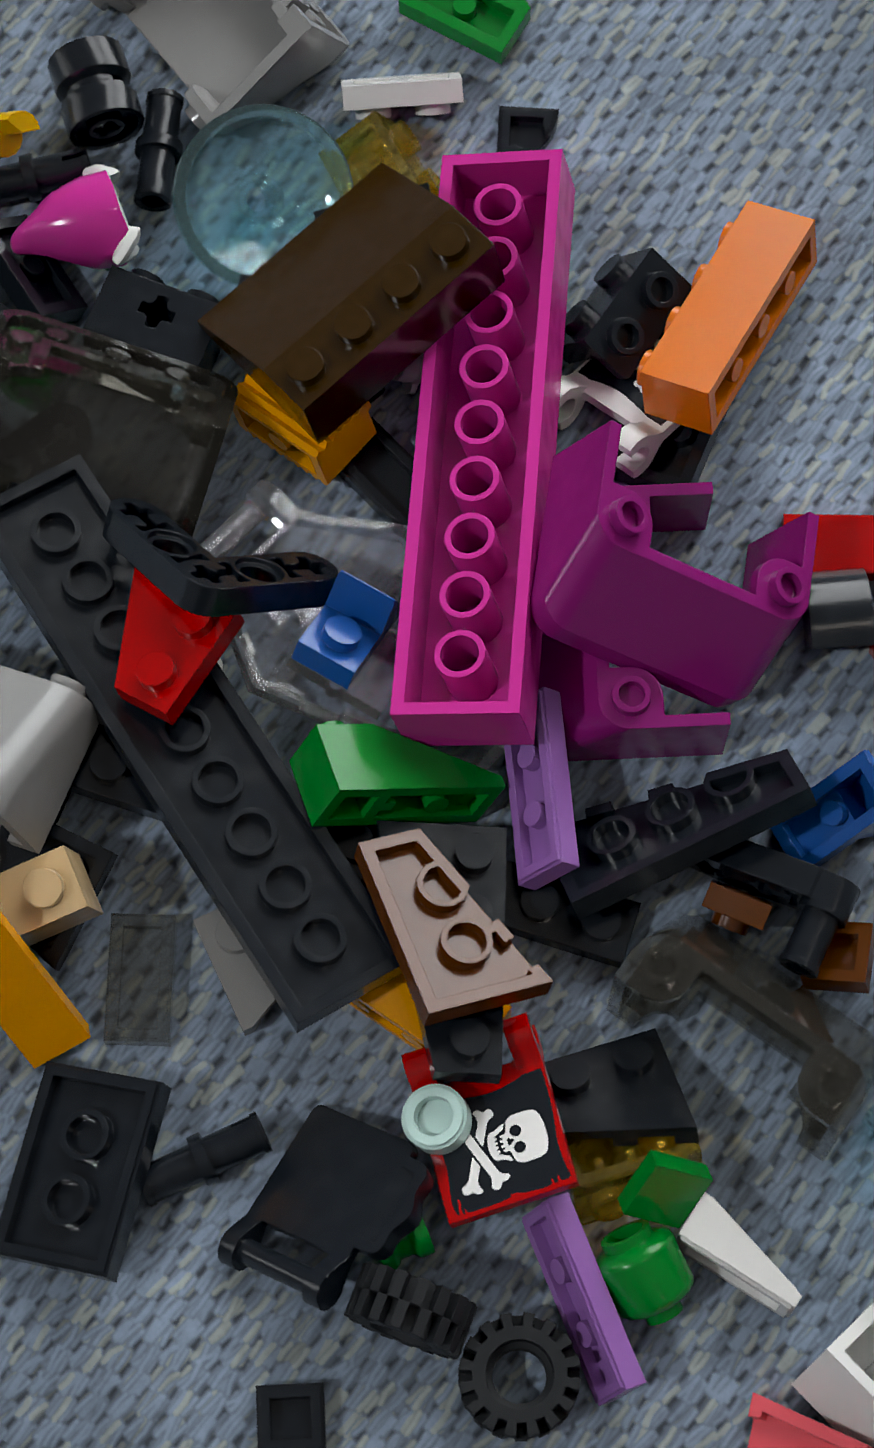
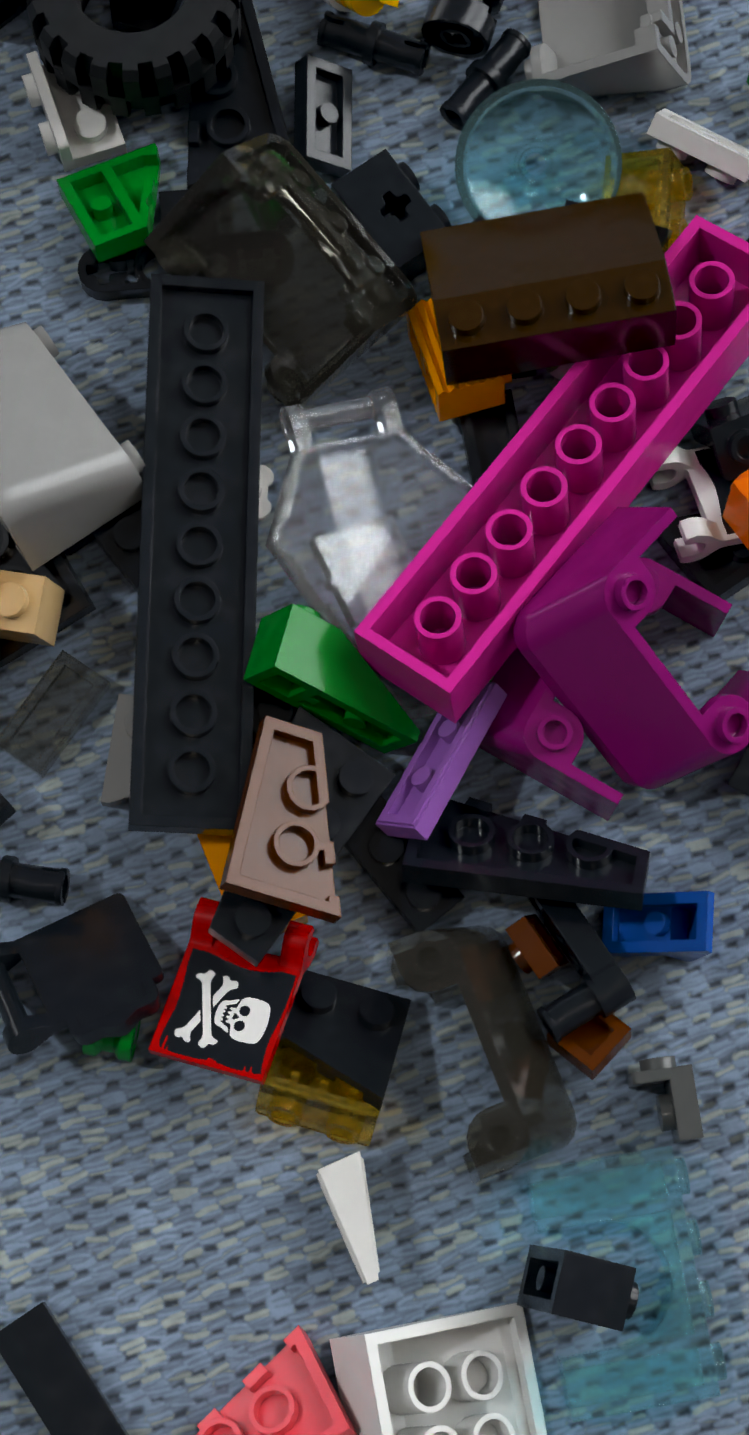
camera: 30 degrees right, 5 degrees up
dark pink hat [10,164,141,269] -> none
black beam [102,498,338,617] -> none
red wing [114,568,245,725] -> none
blue slope [291,570,400,689] -> none
black tyre [344,1262,478,1360] -> none
light aqua tile [401,1084,472,1155] -> none
black tyre [458,1312,581,1441] -> none
medium lavender tile [522,1192,646,1406] -> none
green head [596,1219,694,1326] -> none
green tile [617,1149,713,1229] -> none

